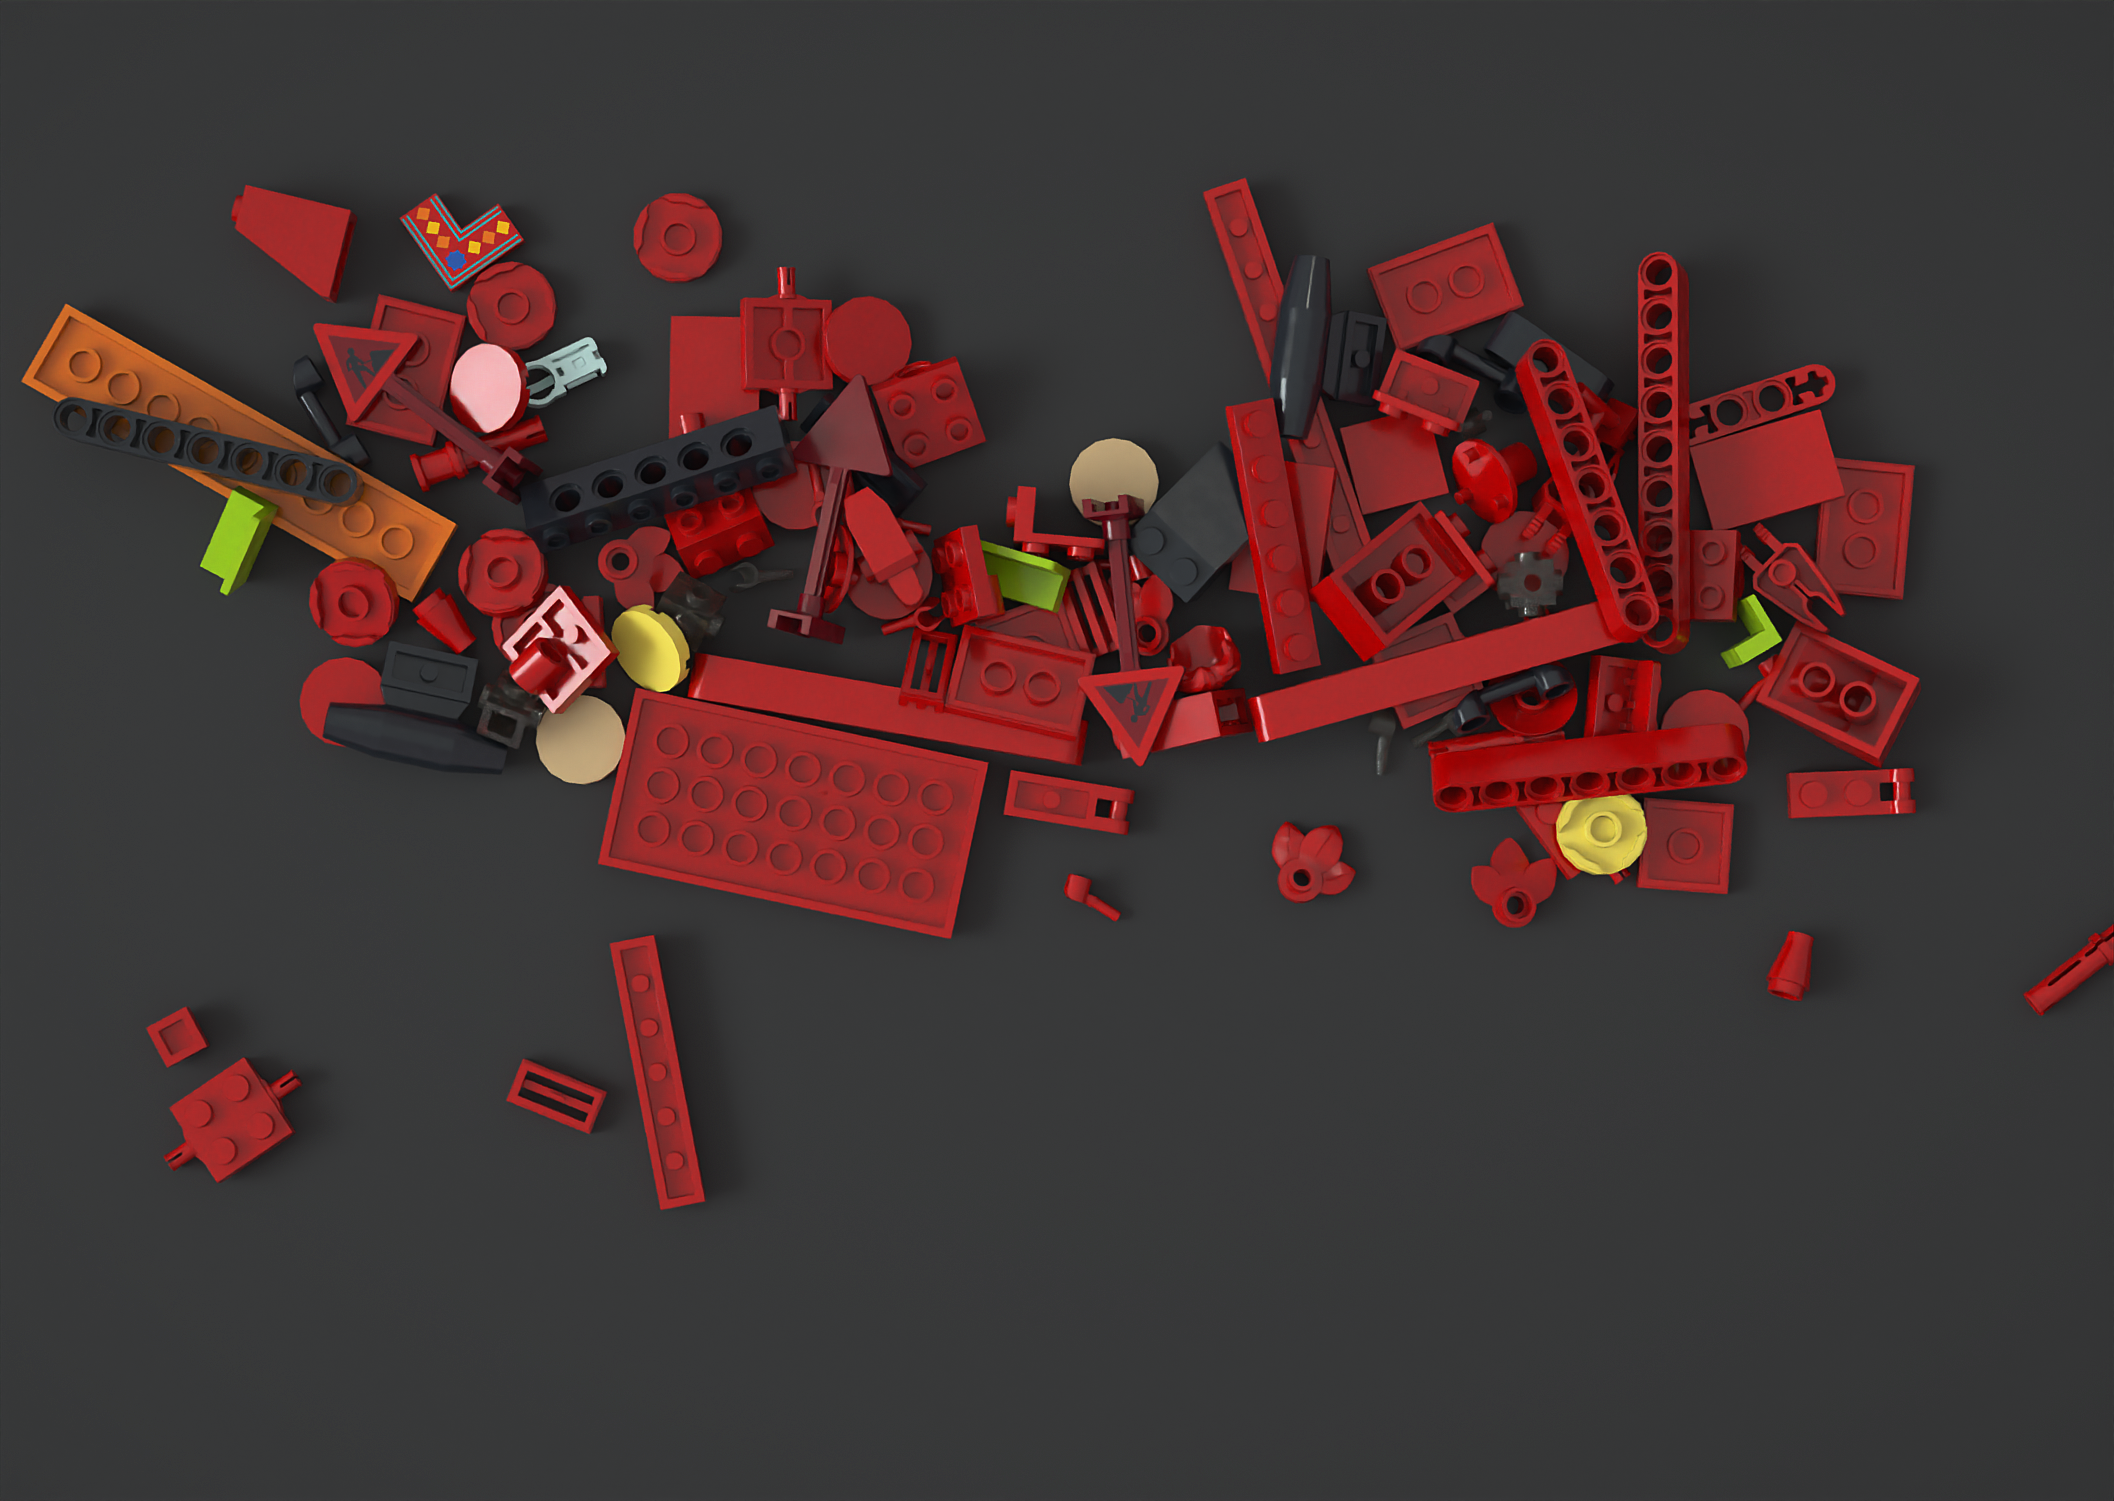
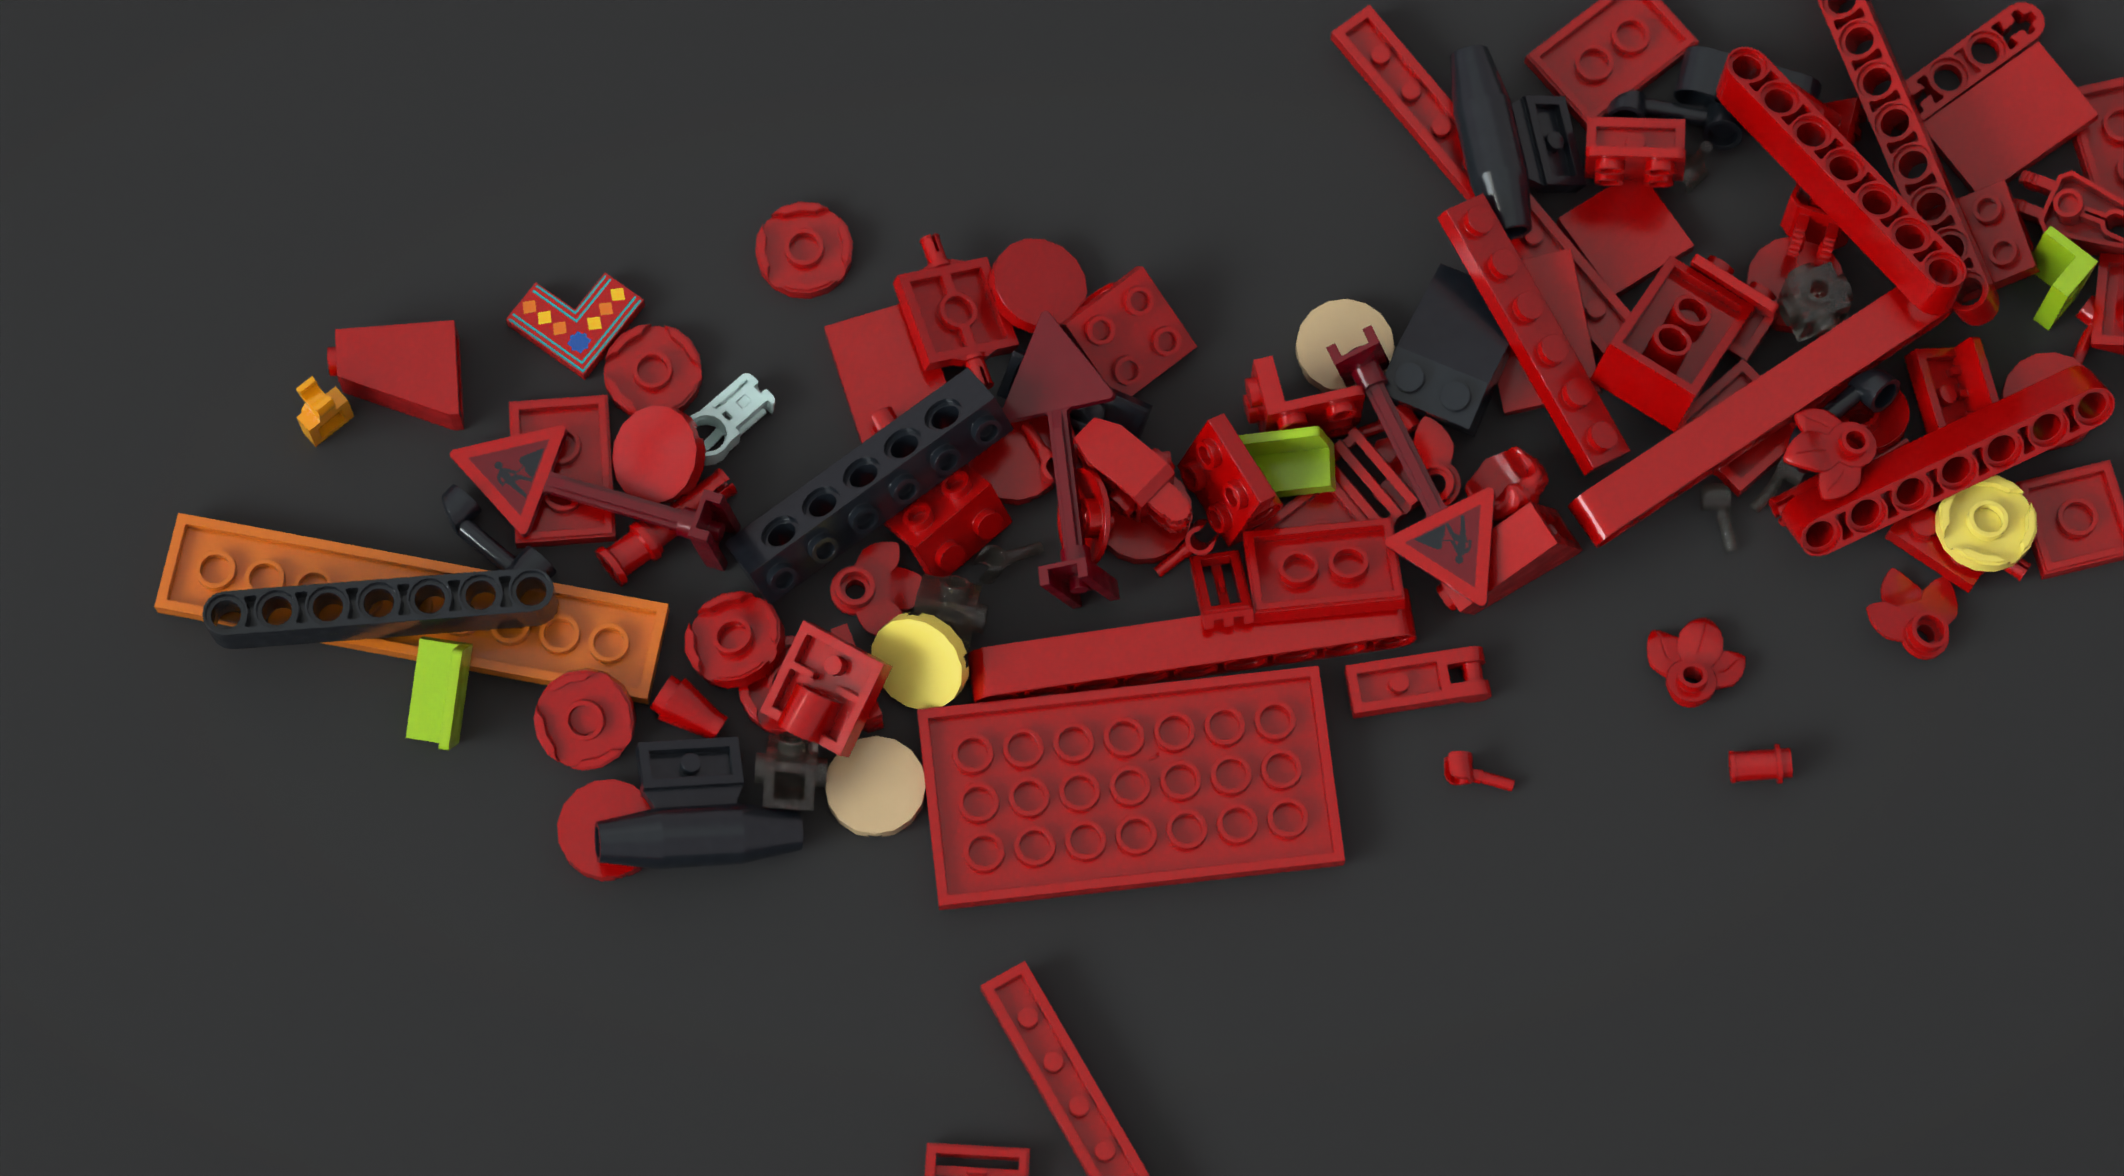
camera: 15 degrees left, 15 degrees down
red piece [1452,438,1537,523] -> none
none -> light orange plate [296,376,354,447]
none -> red pin [1728,743,1793,784]
none -> red plate [1783,408,1877,501]

